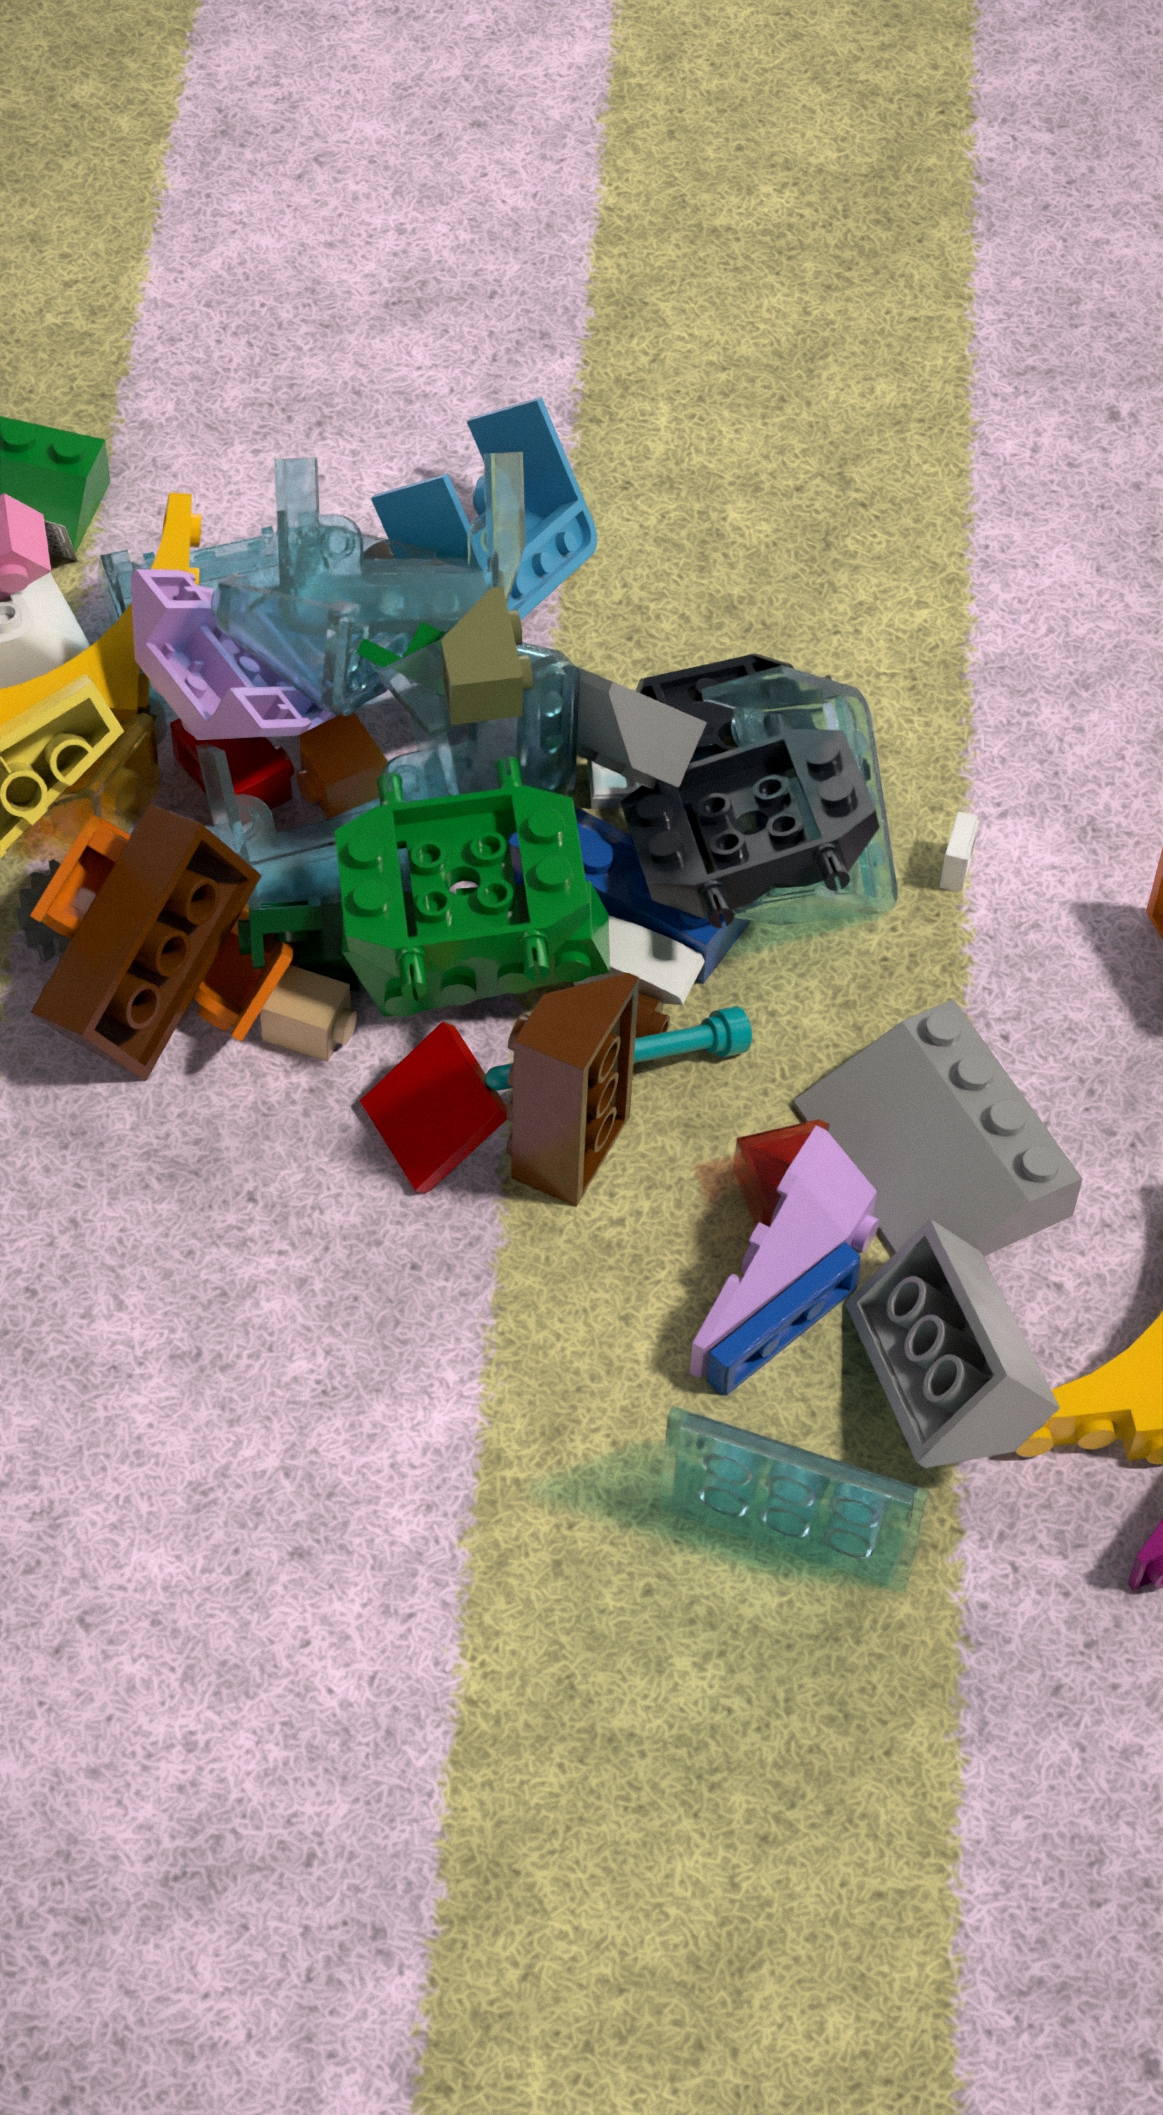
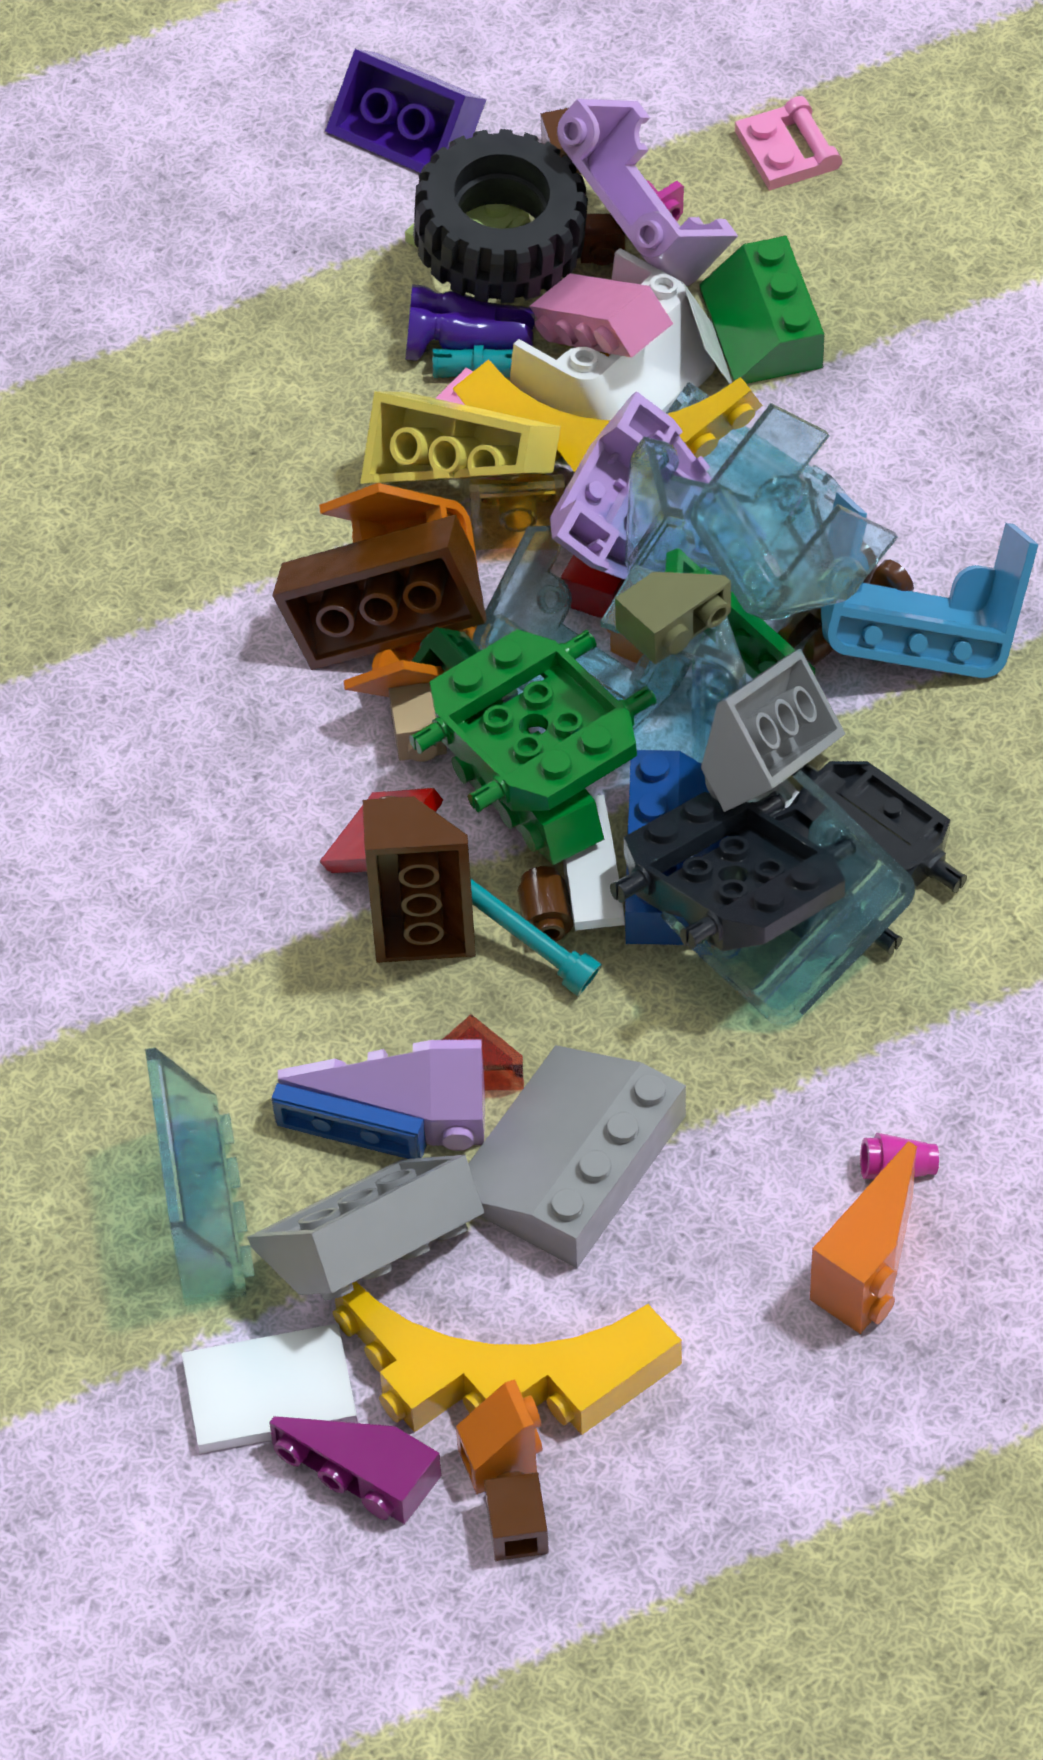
camera: 65 degrees right, 0 degrees up
white tile [939,811,979,892] -> none
none -> white tile [182,1323,358,1454]
none -> dark pink cone [860,1132,939,1179]

